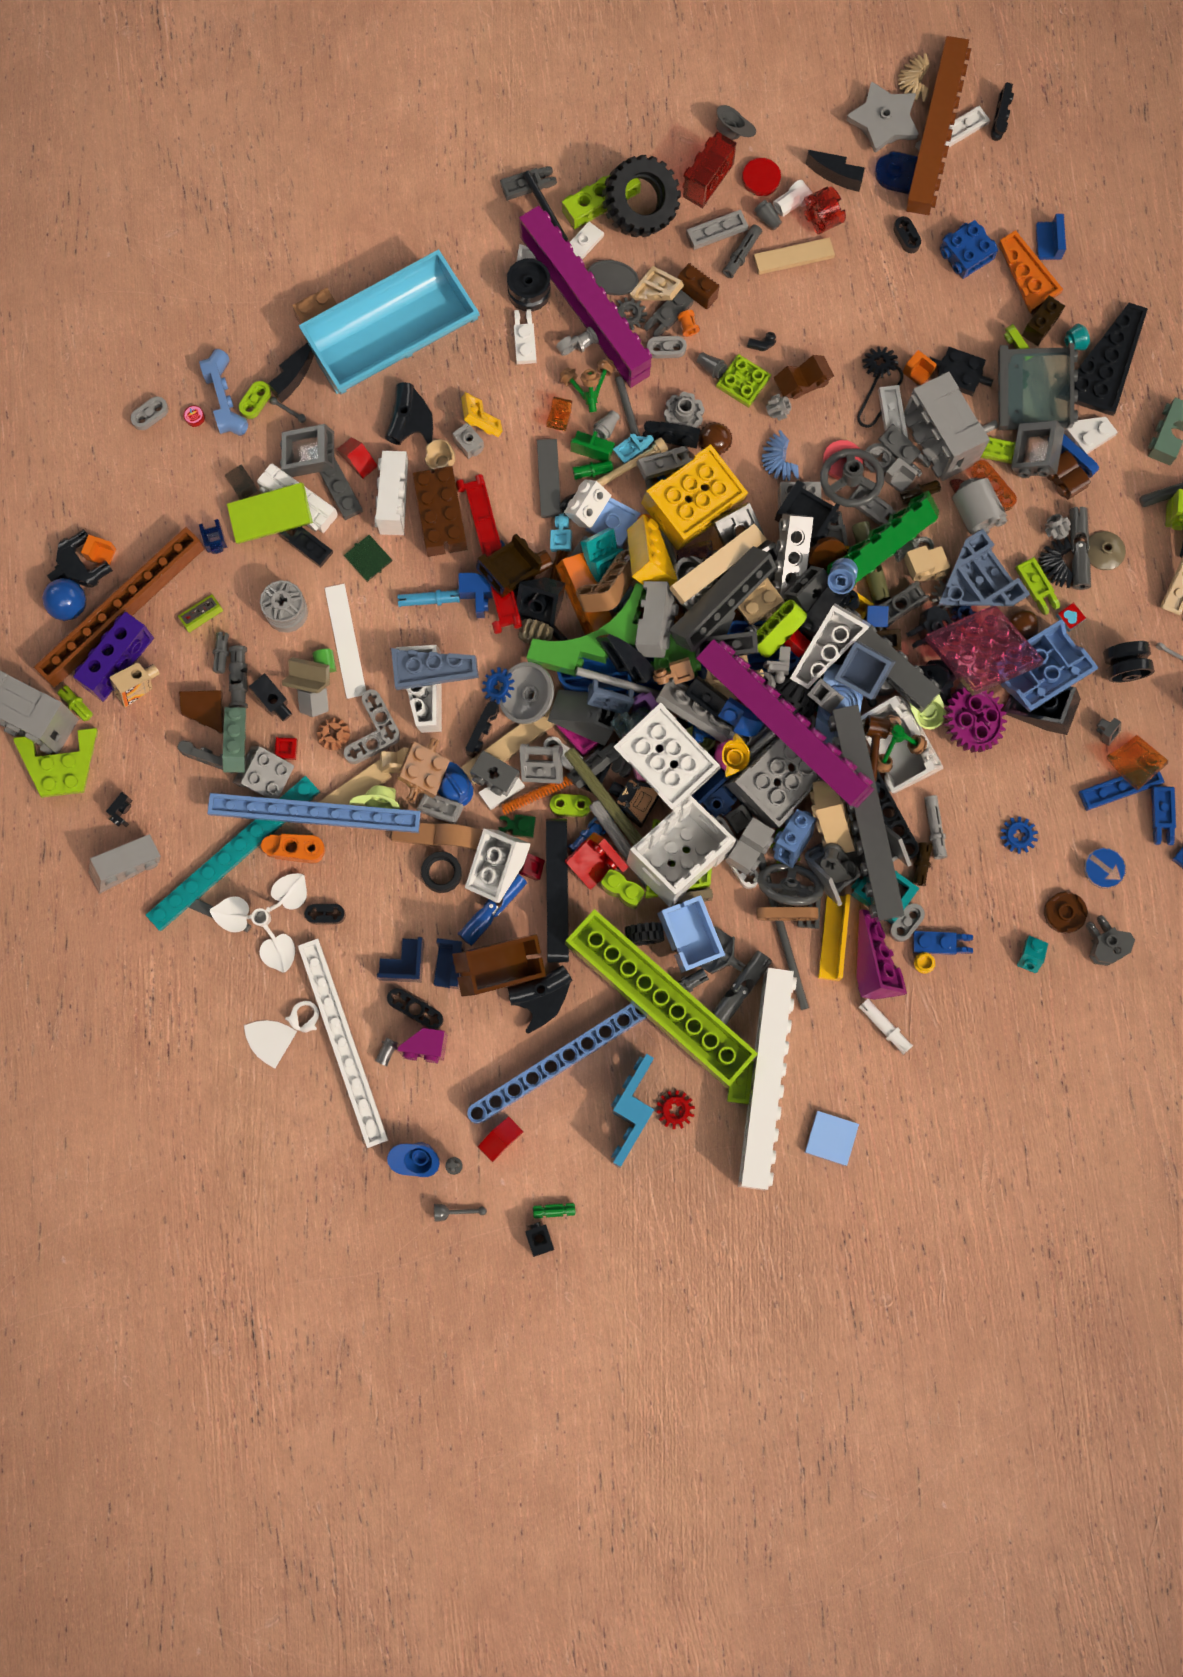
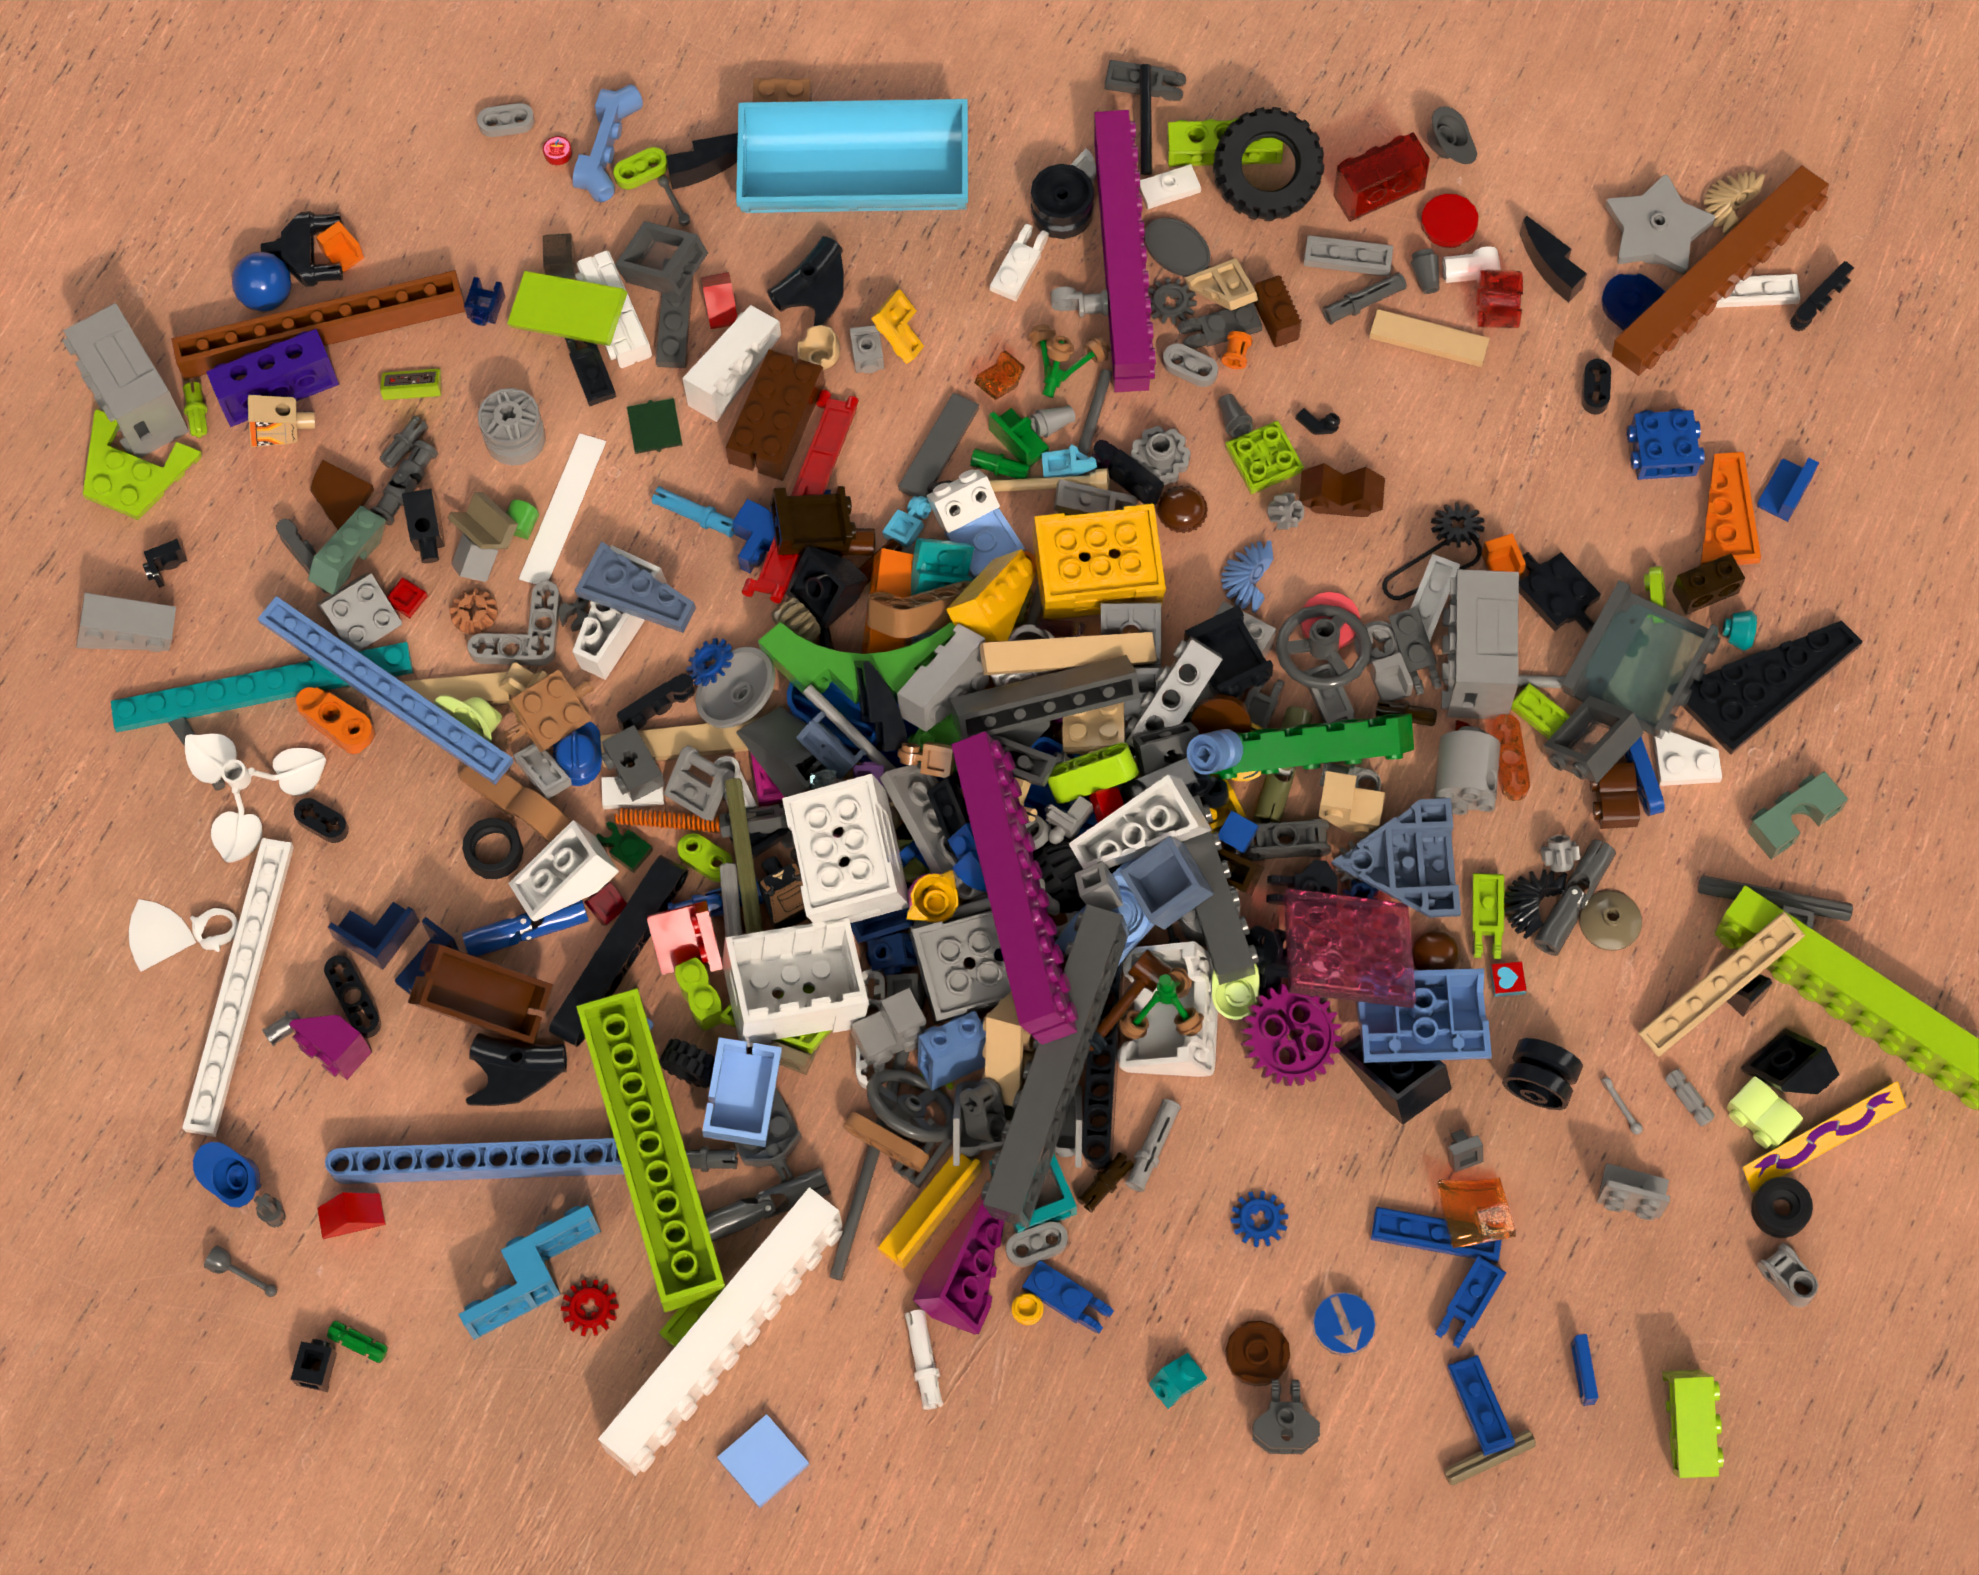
camera: 35 degrees right, 10 degrees down
none -> dark grey bar [558,597,590,632]

